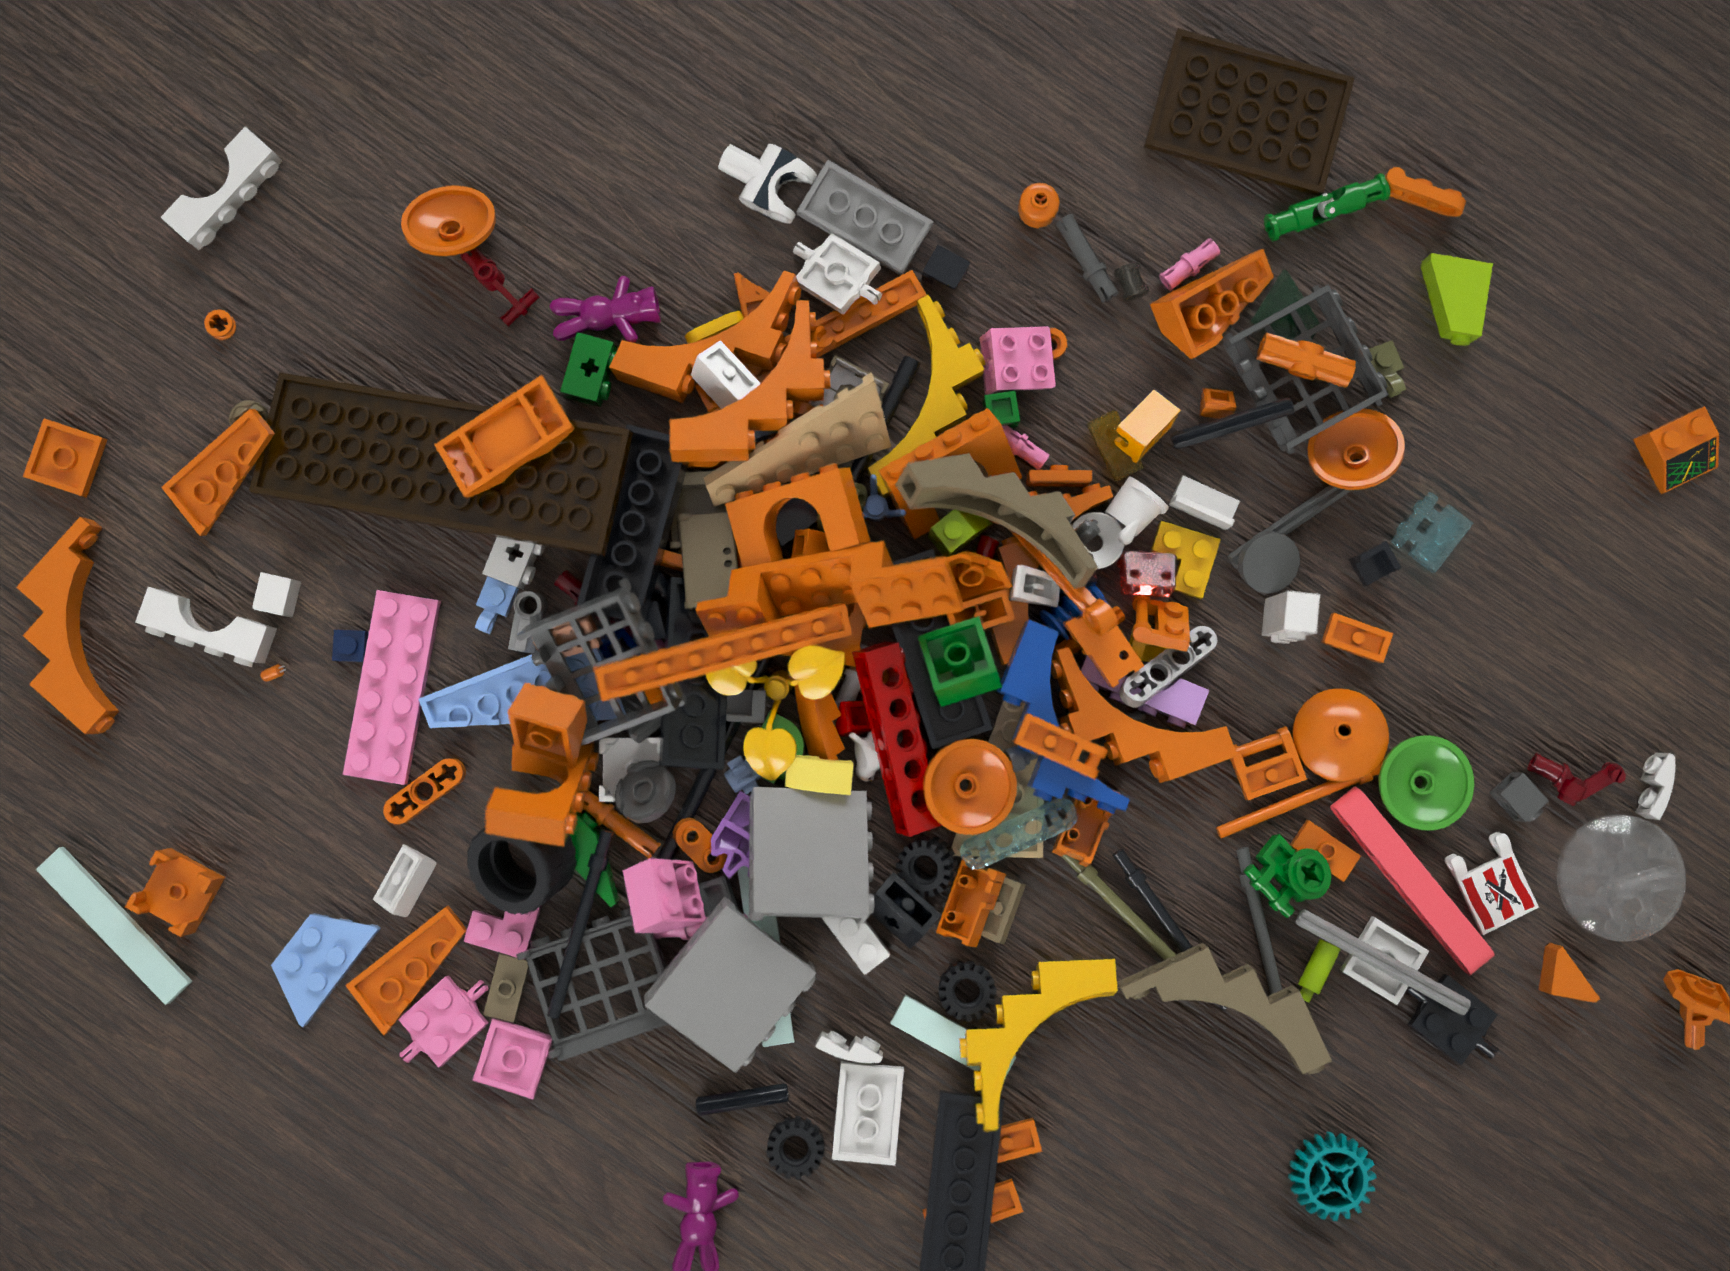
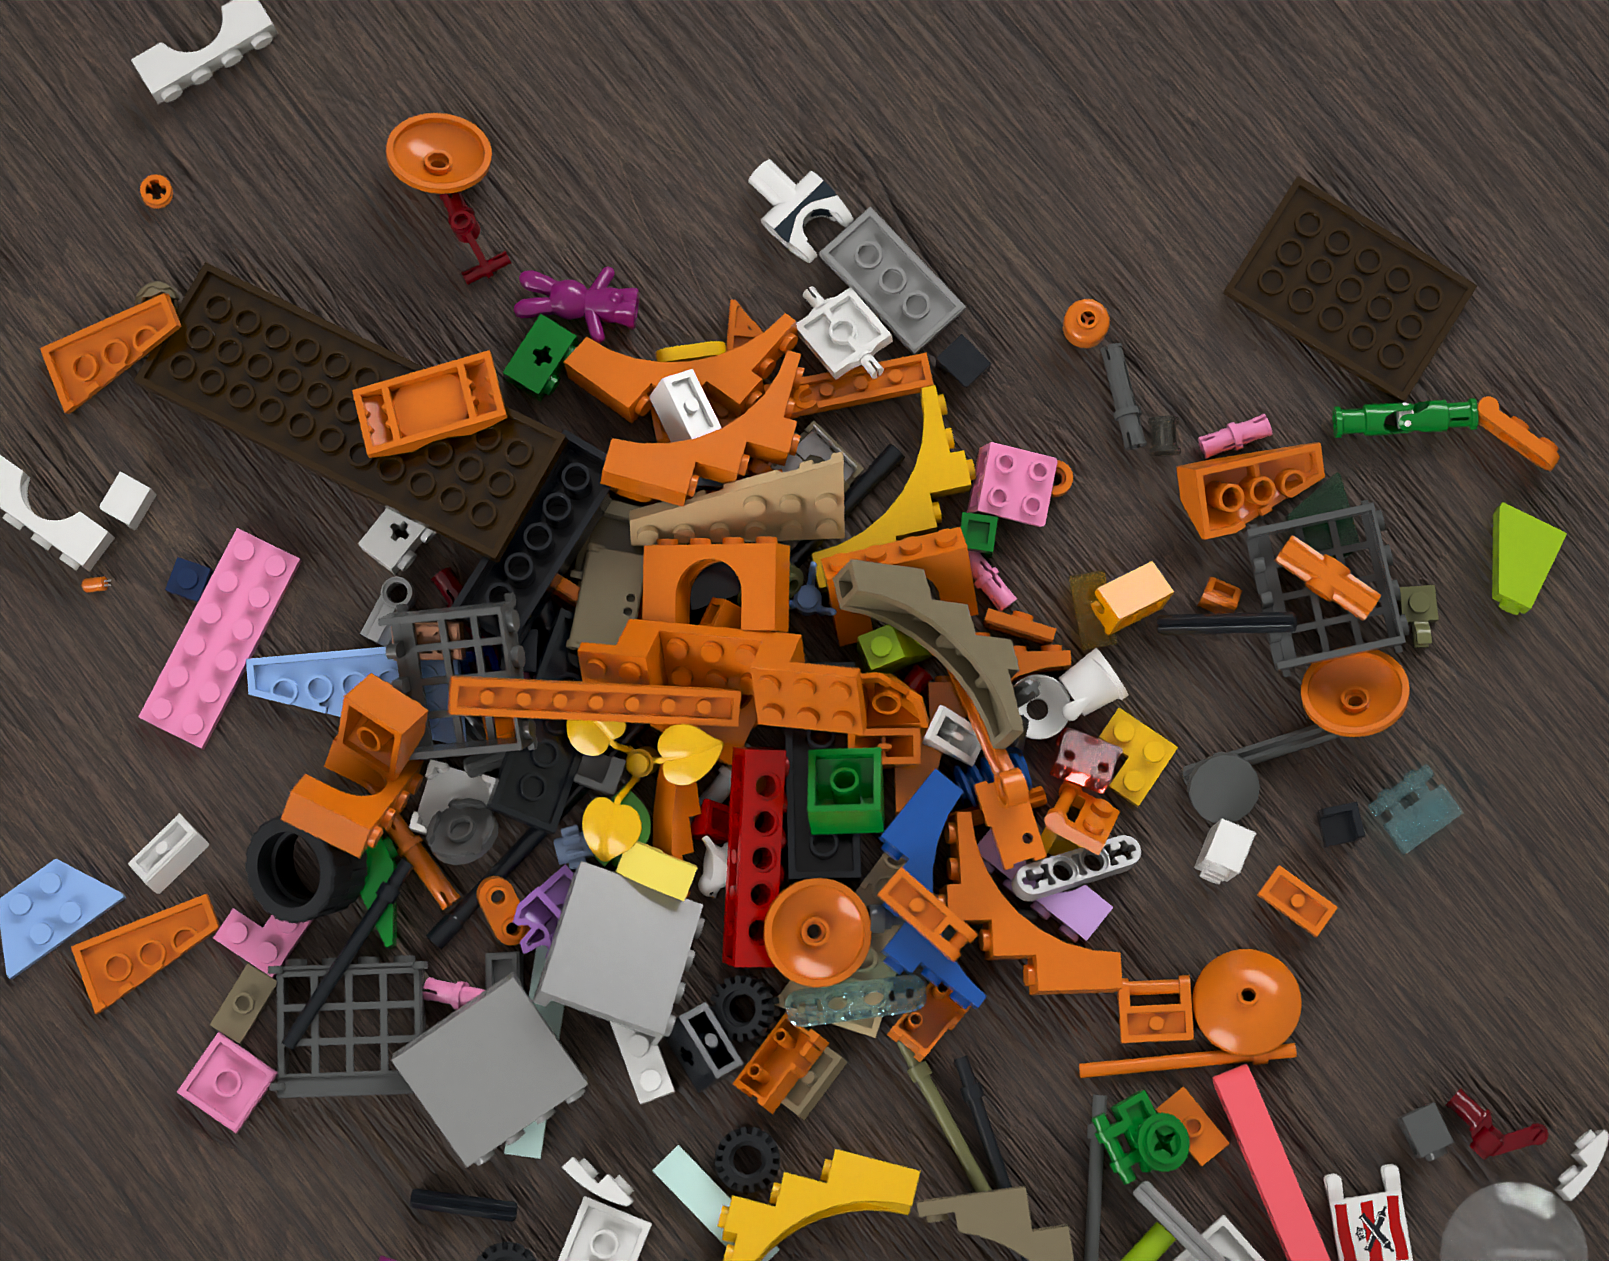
camera: 20 degrees right, 5 degrees down
orange beam [383,758,466,824] -> none
bright pink plate [398,976,489,1068] -> none
light blue plate [475,576,518,634] -> none
bright pink slope [623,858,706,933] -> none
white panel [1169,476,1240,530] -> none
bright green dish [1379,735,1474,830] -> none

